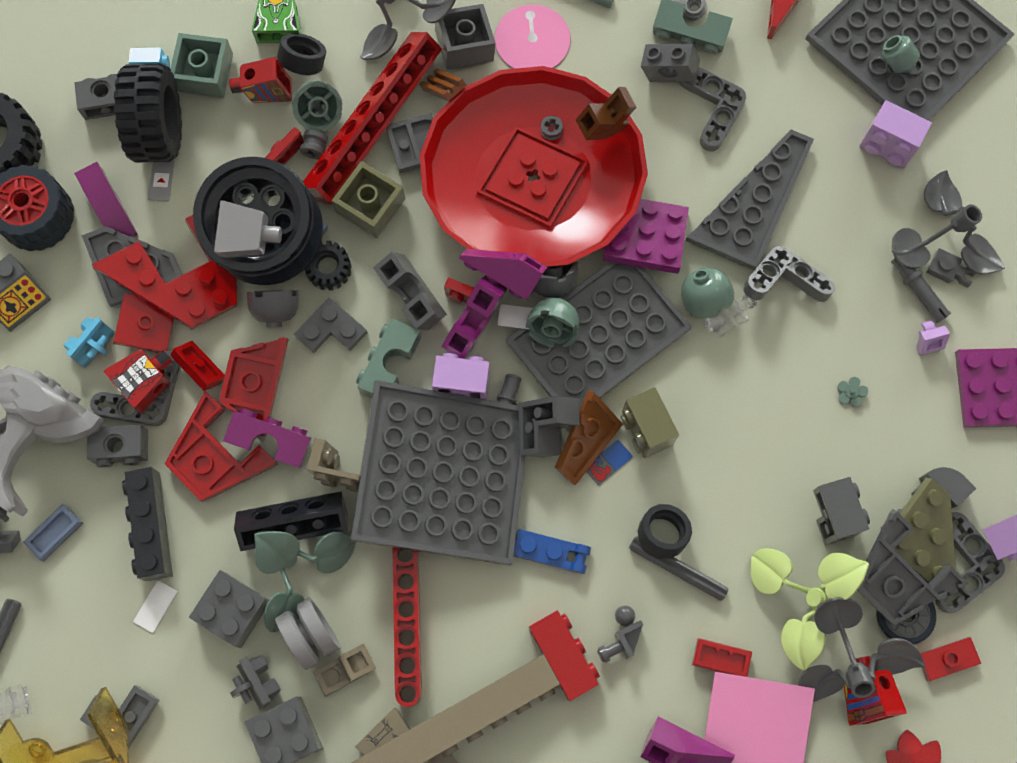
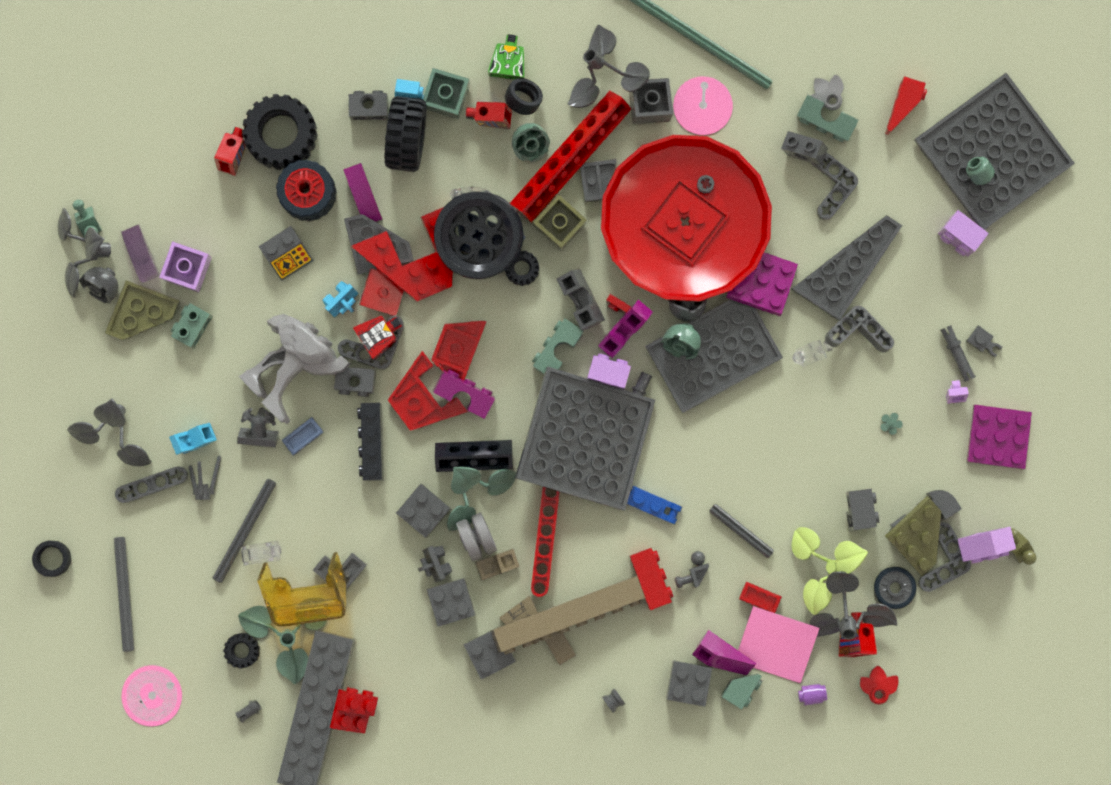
camera: 10 degrees right, 10 degrees up
white sticker [133,580,177,633] -> none
light grey sticker [148,160,175,201] -> none
red plate [170,341,225,391] -> none
light grey torso [214,201,282,258] -> none
dark grey cylinder [247,290,299,328] -> none
red plate [265,127,304,165] -> none
dark grey plate [294,297,368,353] -> none
dark grey wheel [299,130,328,159] -> none
dark tan bracket [307,438,361,492] -> none
dark orange tile [419,68,466,101] -> none
magenta slope [459,249,547,300] -> none
white sticker [497,304,532,329] -> none
dark grey brick [519,396,580,458] -> none
dark orange wing [555,390,623,485] -> none
reddish brown brick [576,87,637,140] -> none
sticker [586,440,633,485] -> none
olive brick [620,387,679,458] -> none
black tyre [637,504,692,558] -> none
sand green cylinder [681,267,735,319] -> none
dark grey wing [857,509,968,625] -> none
dark grey plant [892,170,1005,274] -> none
red plate [920,637,982,681] -> none

